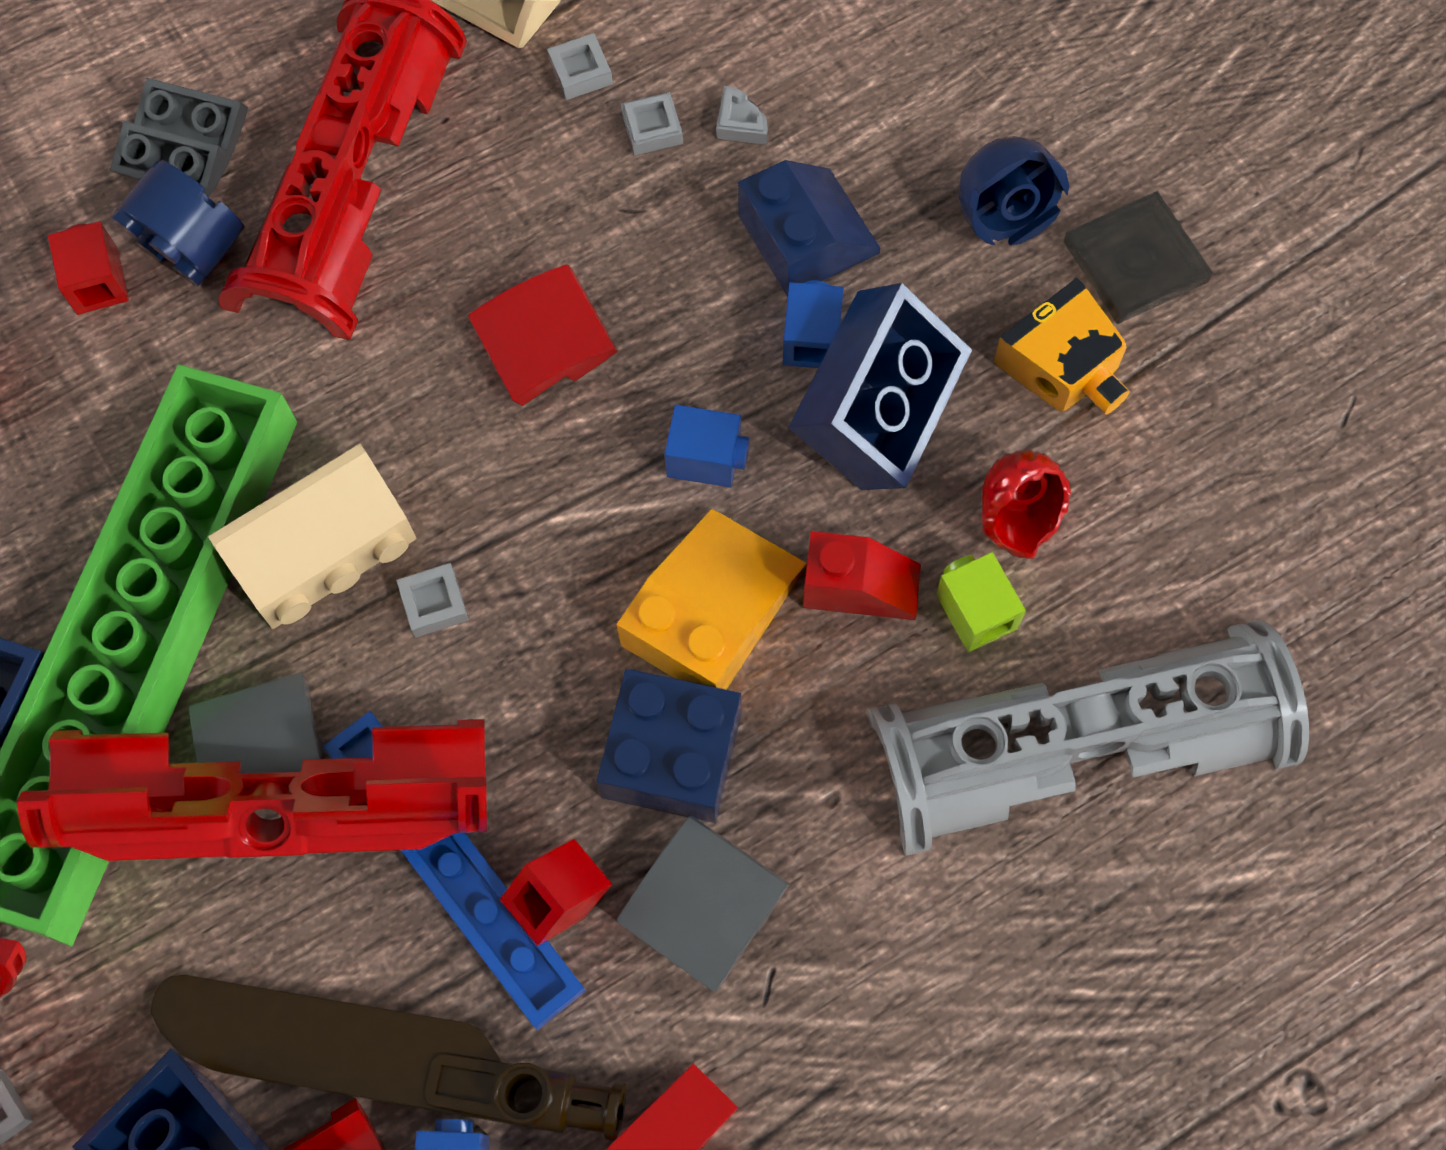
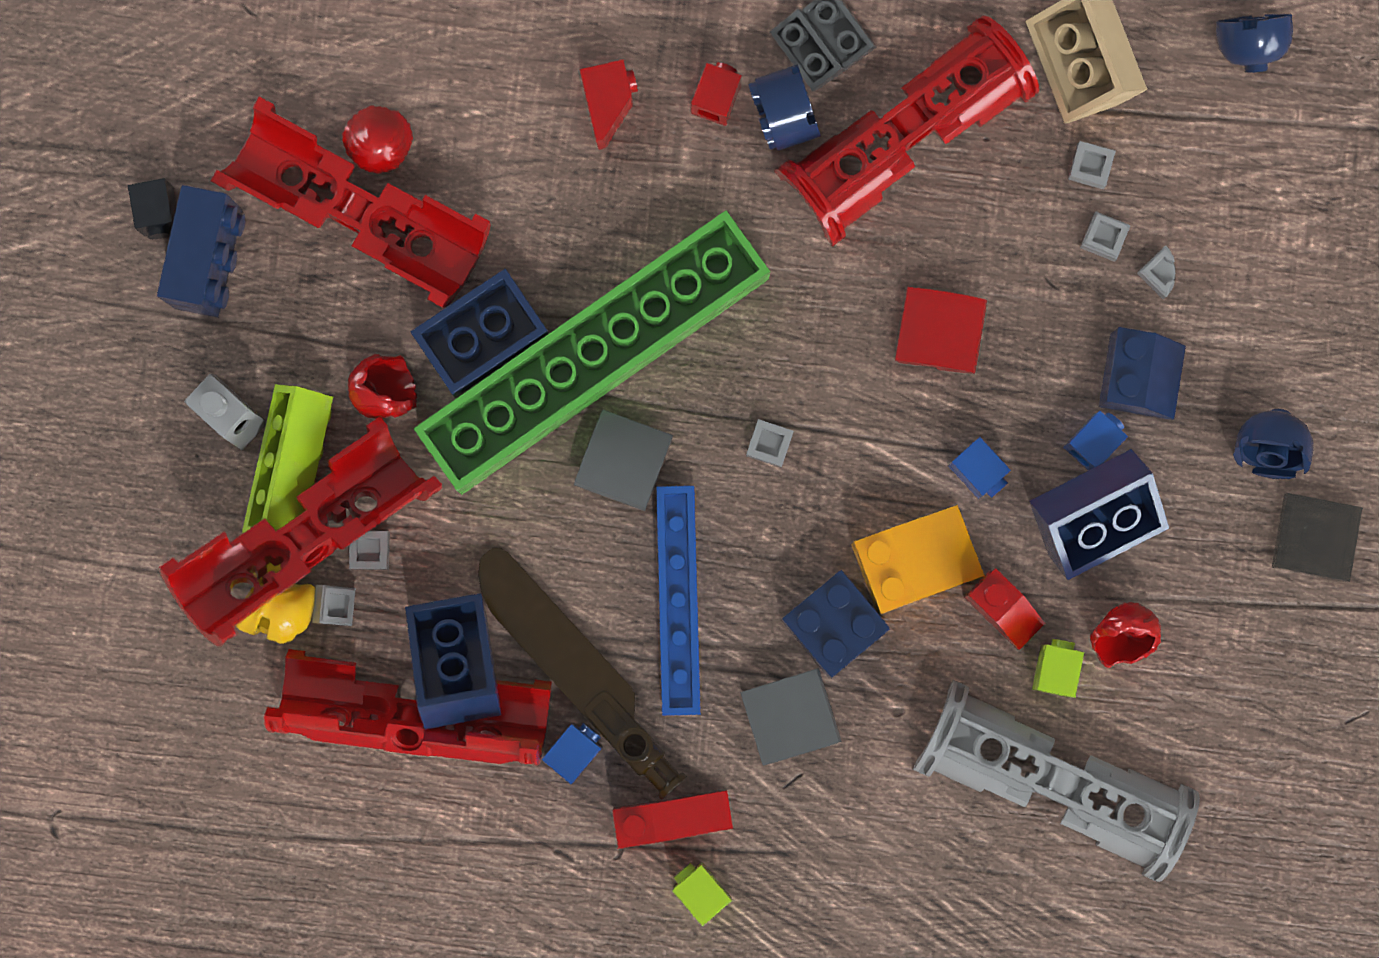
camera: 40 degrees right, 15 degrees up
red piece [16,719,487,861] -> none
tan slope [208,444,417,629] -> none
red brick [500,839,612,946] -> none
light orange torso [993,278,1130,414] -> none

